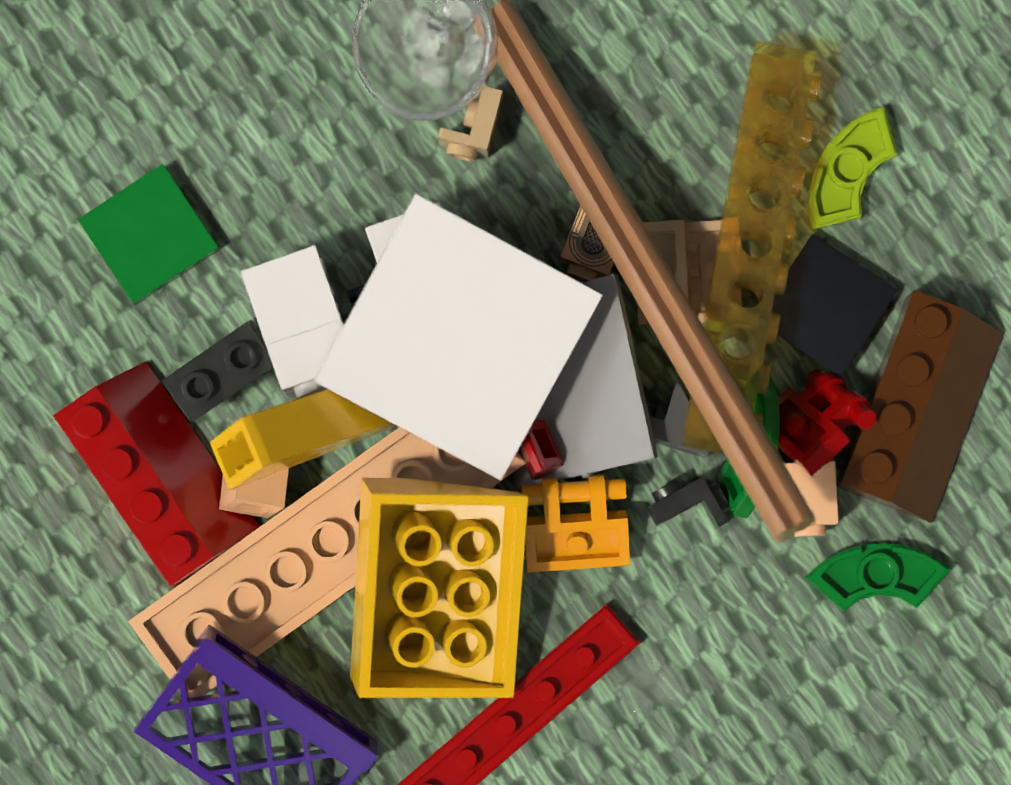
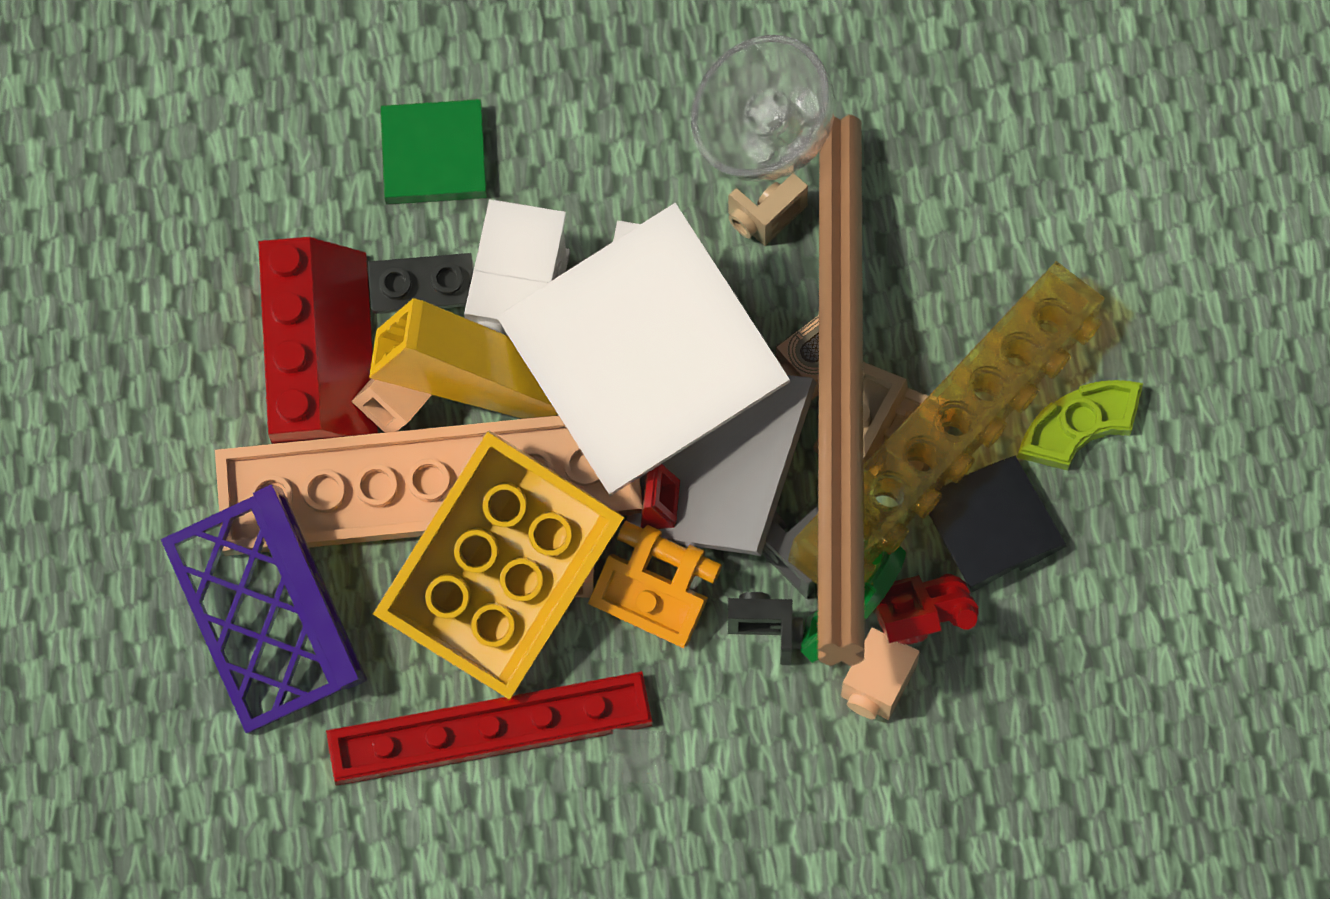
camera: 30 degrees right, 15 degrees down
green tile [804,543,951,612] -> none
reddish brown slope [836,290,1003,523] -> none

